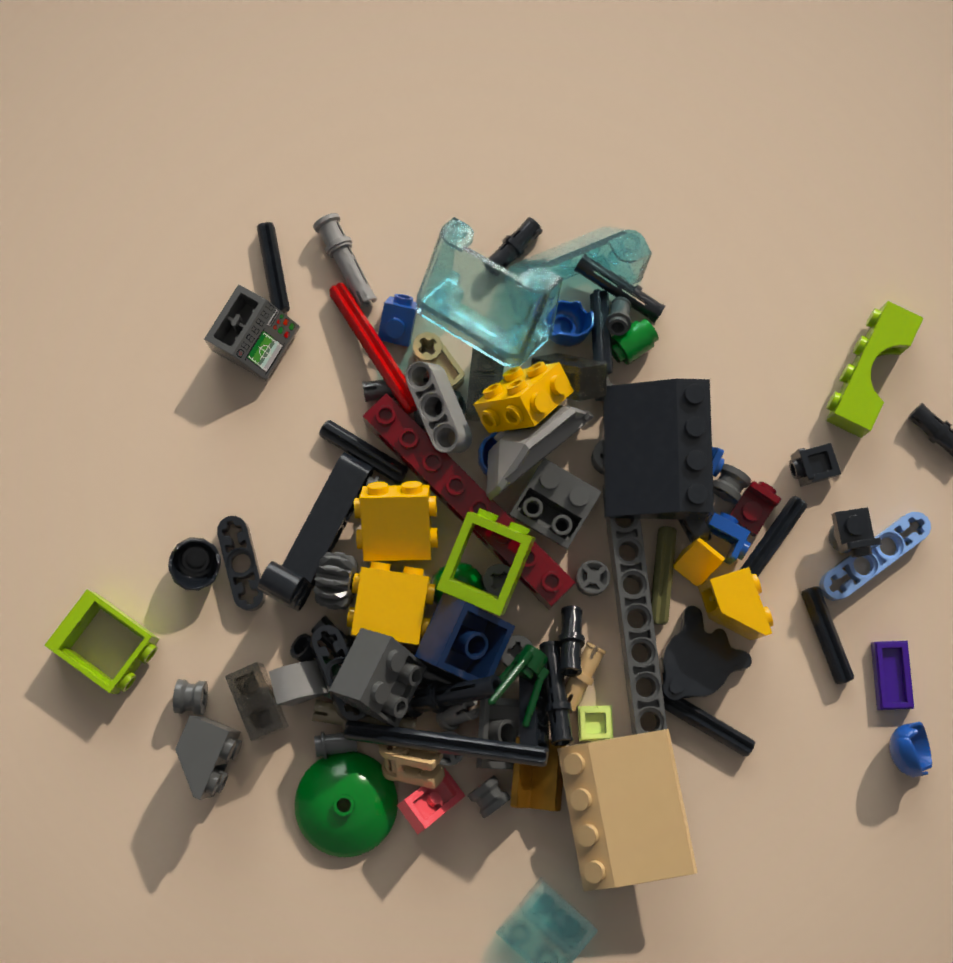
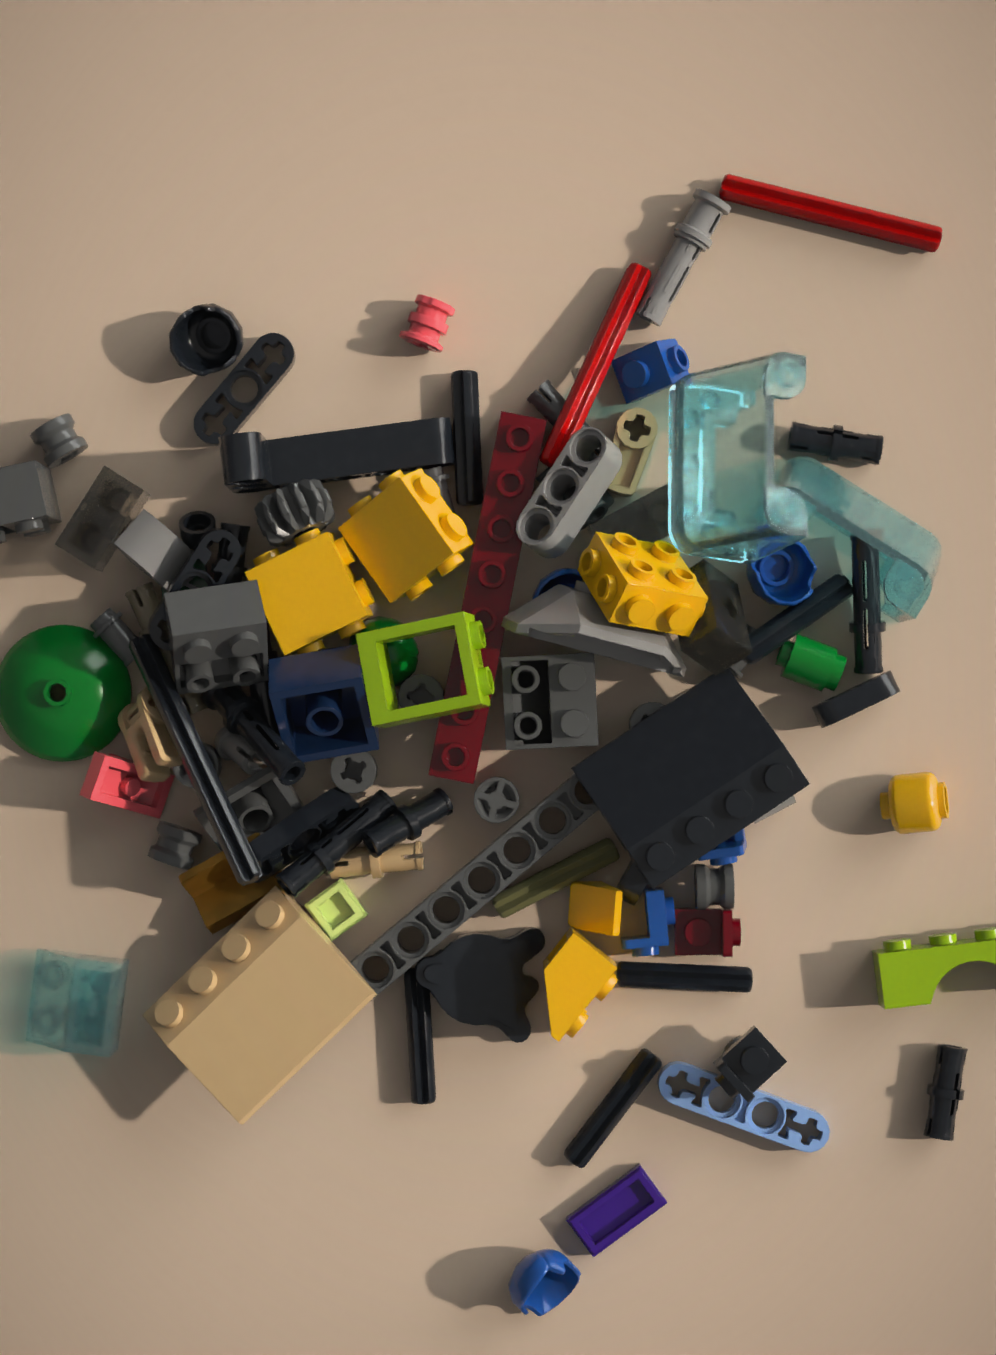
camera: 60 degrees right, 10 degrees up
lime window [44,589,159,694] -> none
dark grey slope [204,284,300,381] -> none
black axle [257,222,290,313] -> none
dark green plant [488,644,550,728] -> none
dark grey pin [605,297,632,336] -> none
black bracket [789,443,841,487] -> none
none -> coral bush [399,294,455,353]
none -> red axle [719,174,942,252]
none -> black beam [812,670,900,728]
none -> yellow head [880,772,949,834]

